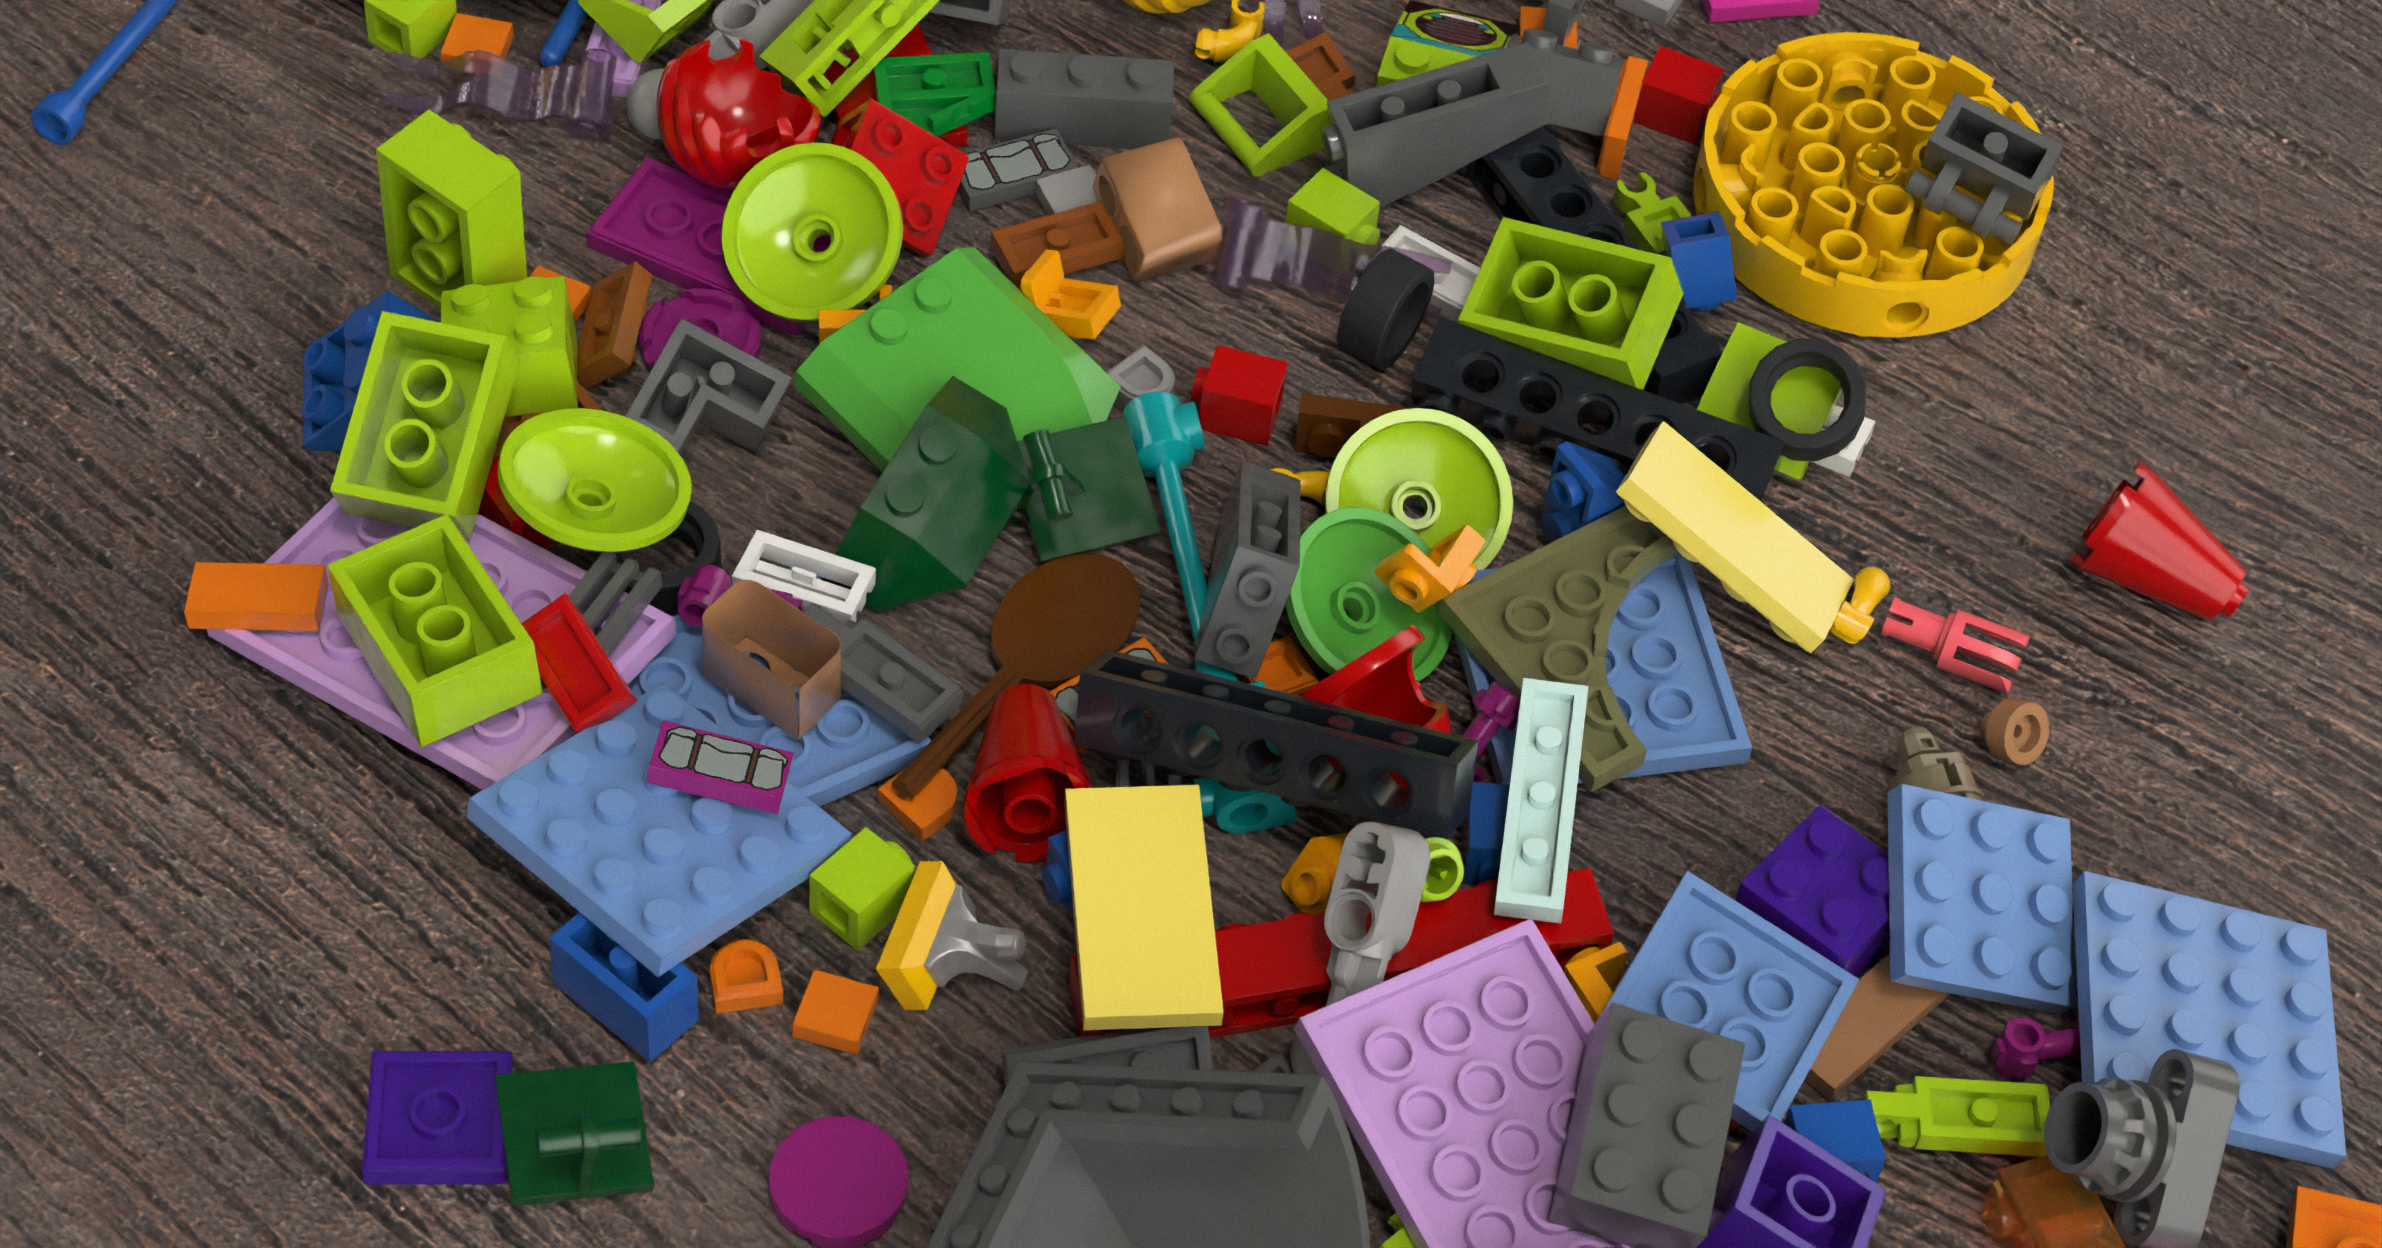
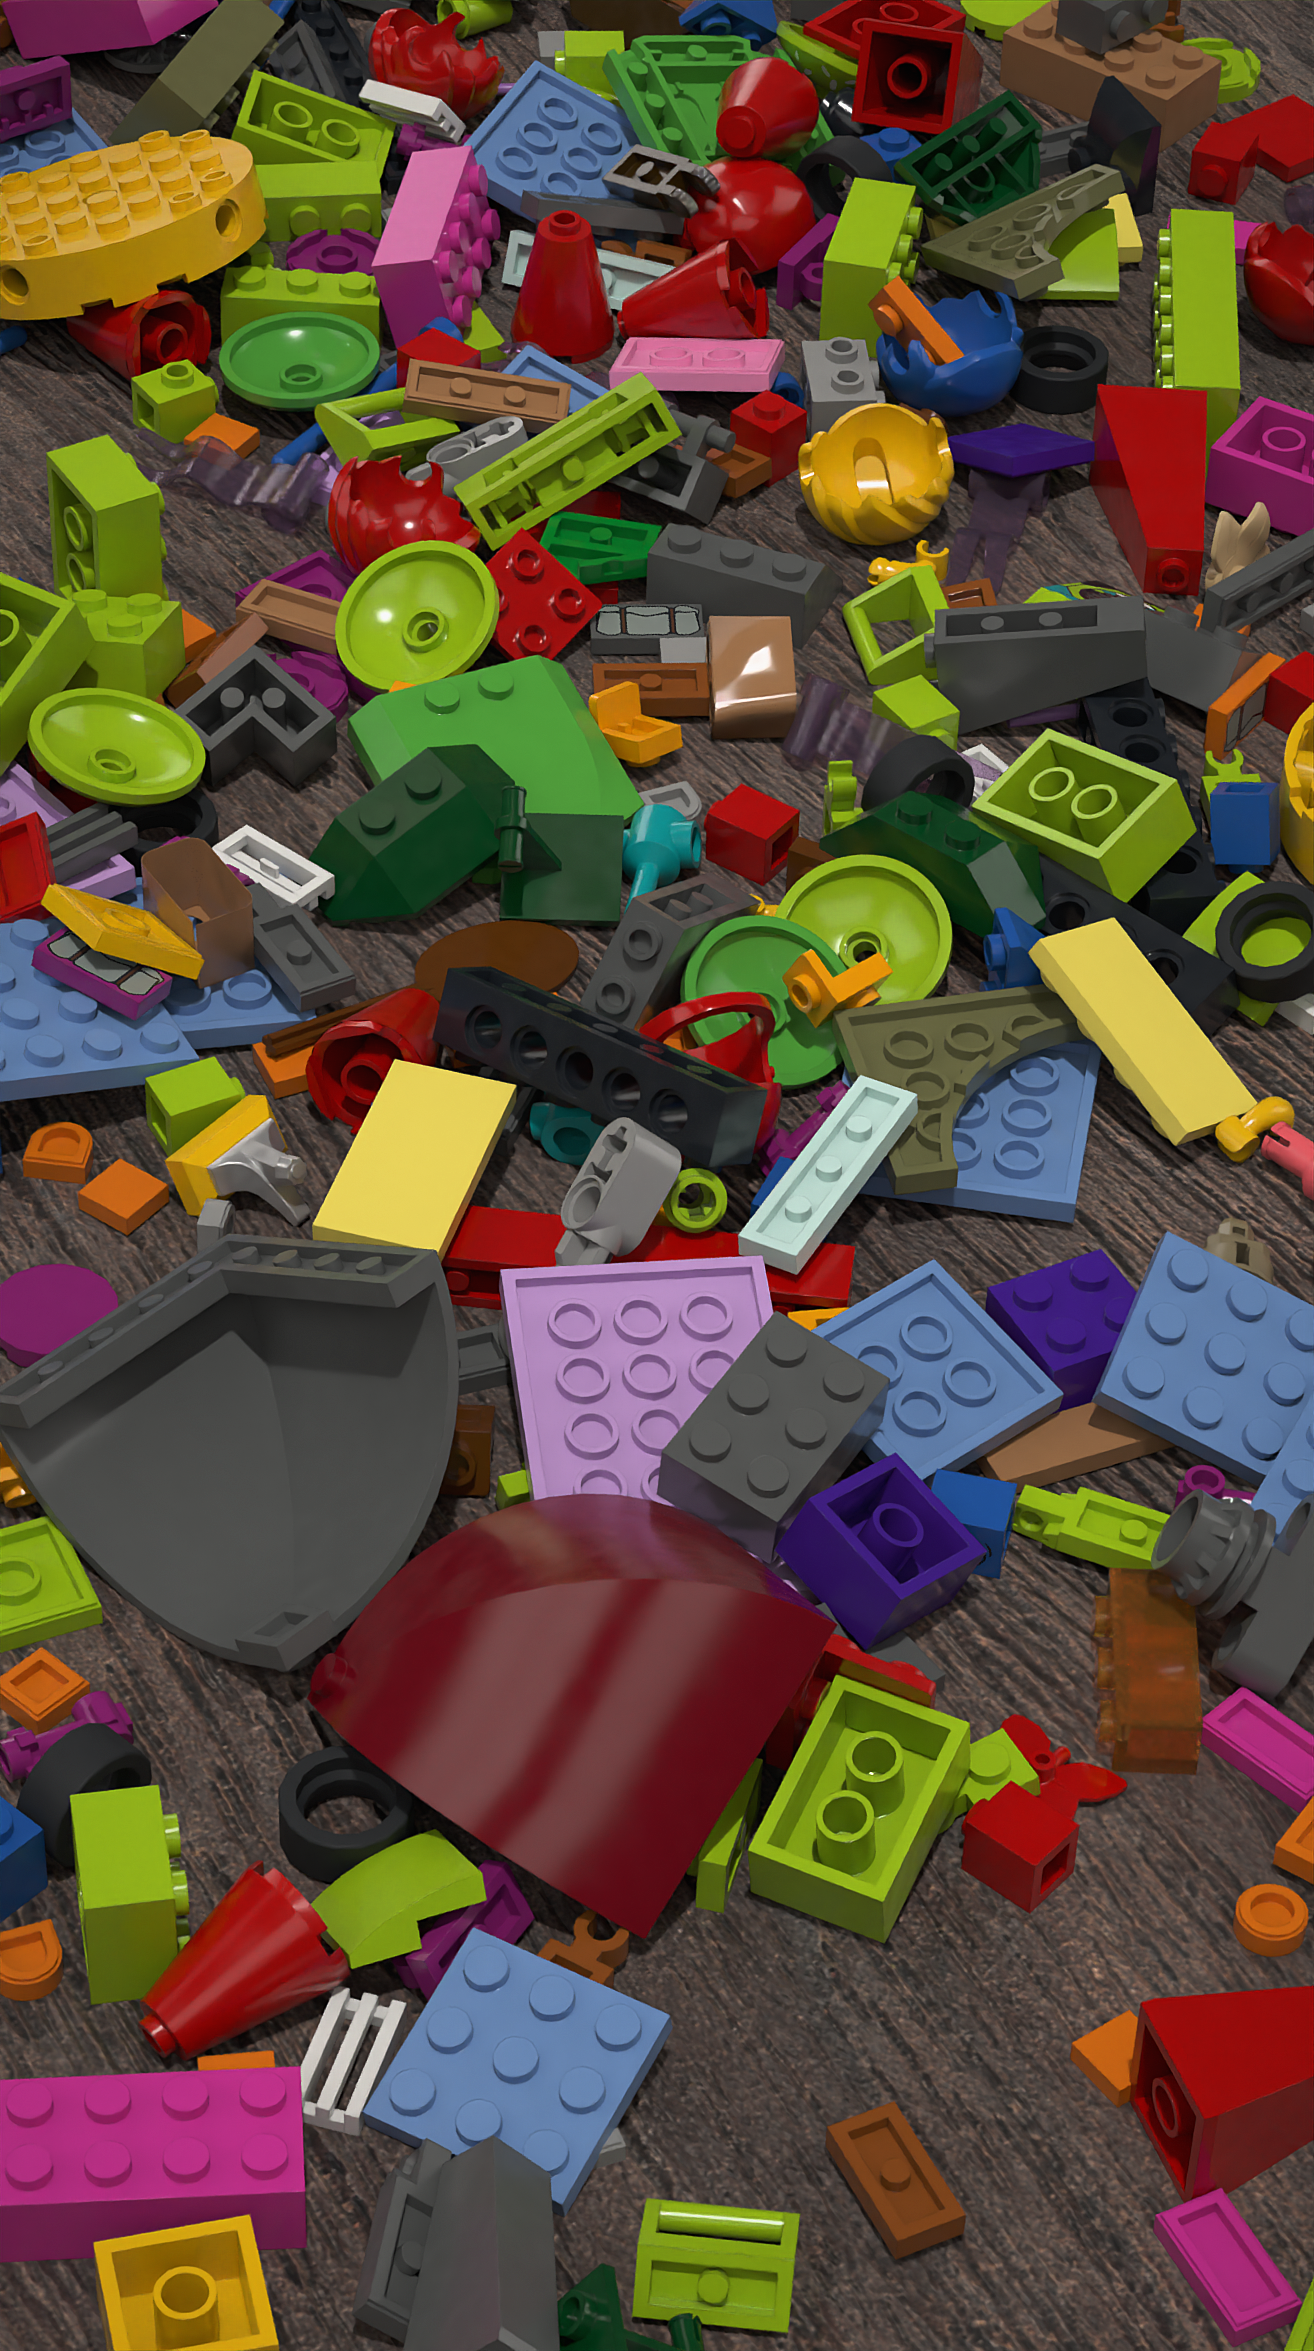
camera: 25 degrees right, 10 degrees down
none -> yellow tile [41,883,205,980]
none -> light grey tile [197,1198,236,1254]
none -> medium nougat tile [236,579,341,656]
none -> dark green wedge [819,791,1046,938]
none -> lime plate [822,760,864,837]

